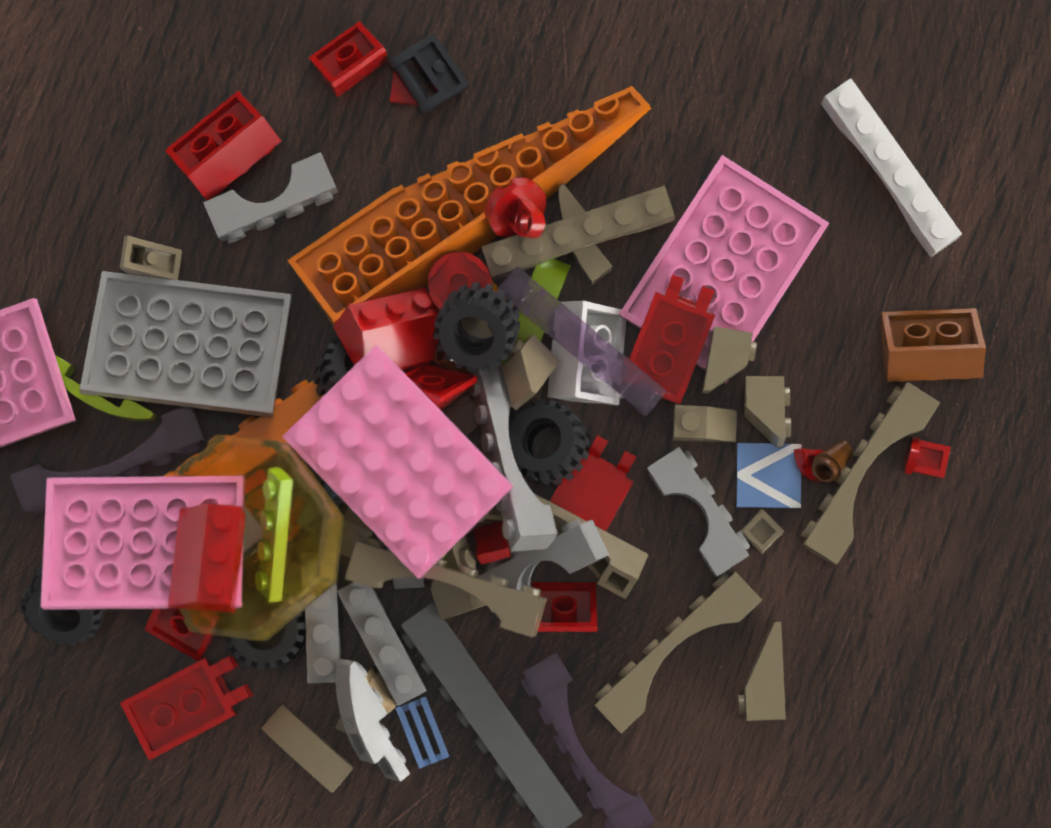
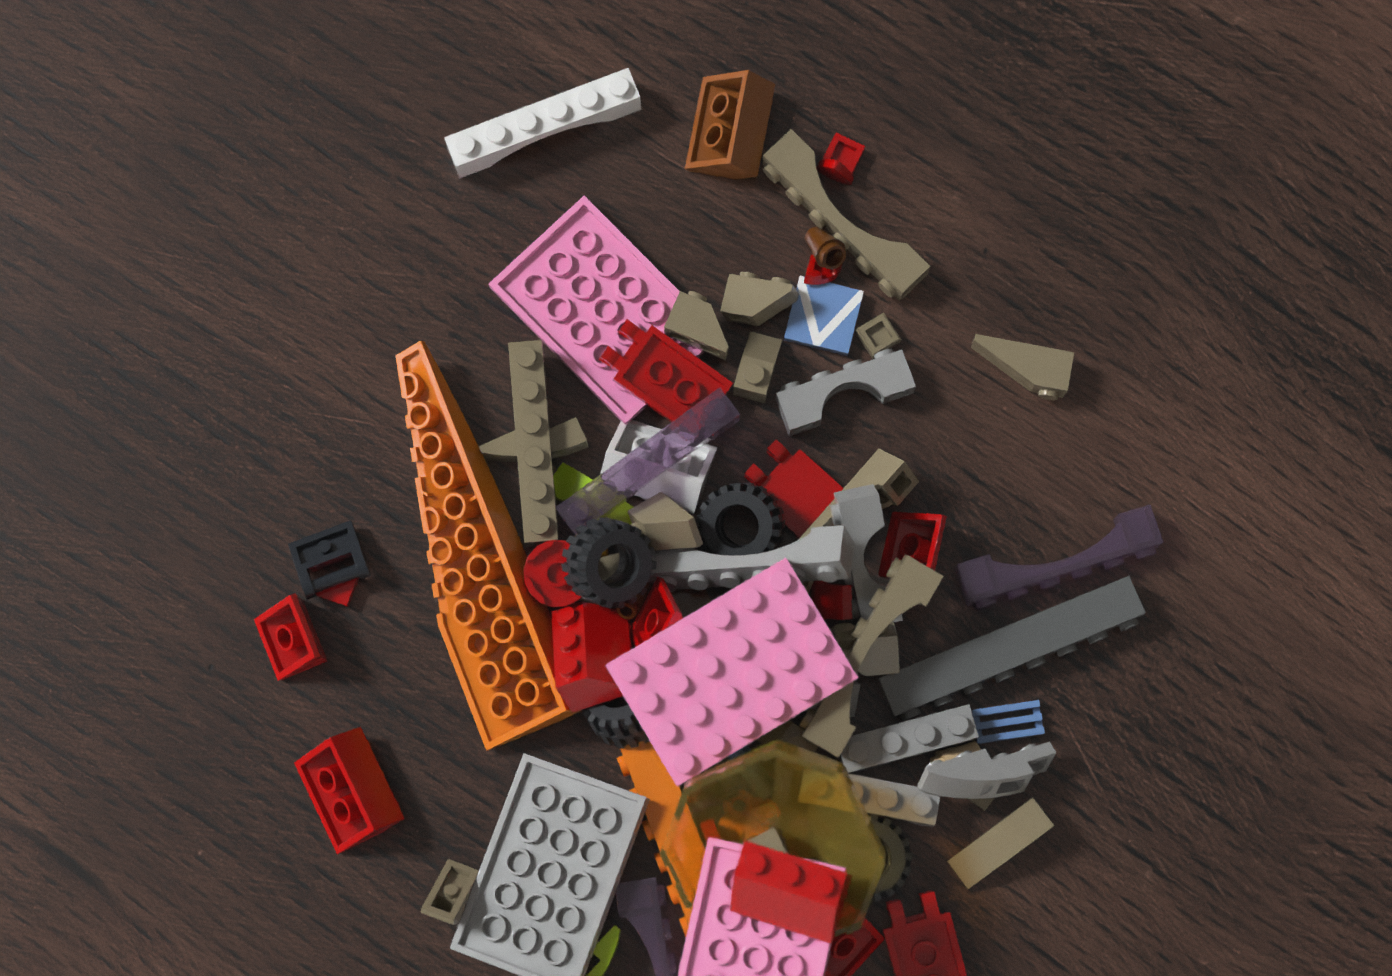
camera: 75 degrees left, 5 degrees down
light grey arch [203,152,338,243] -> none
lime plate [255,467,293,602] -> none
red tile [484,177,547,239] -> none
dark tan arch [594,572,762,734] -> none

